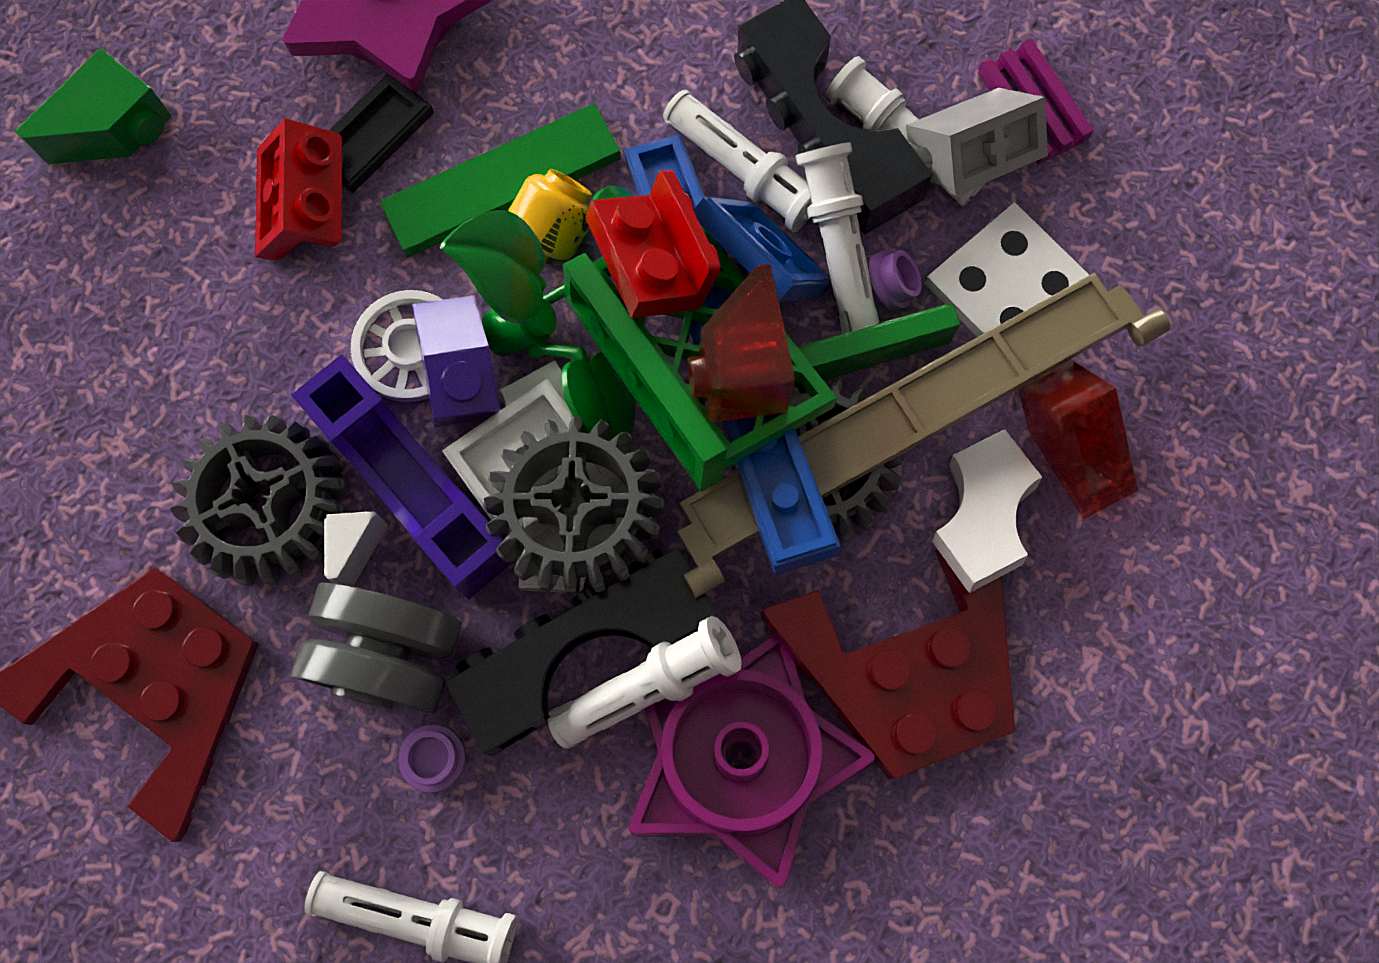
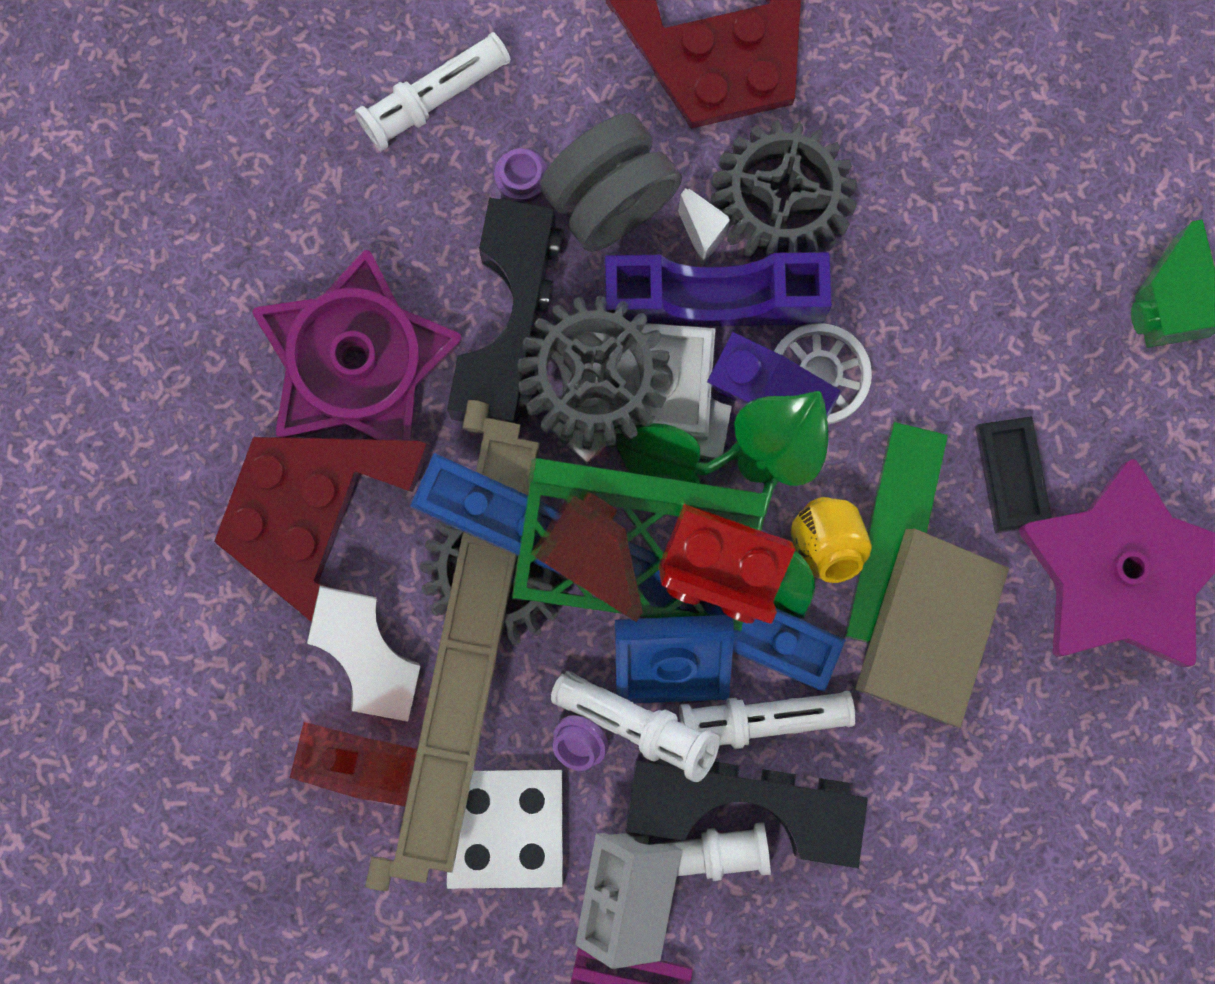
camera: 125 degrees right, 5 degrees up
red bracket [255,118,342,260] -> none
white pin [548,616,742,749] -> none
green tile [775,304,960,392] -> none
none -> dark tan tile [855,529,1009,728]

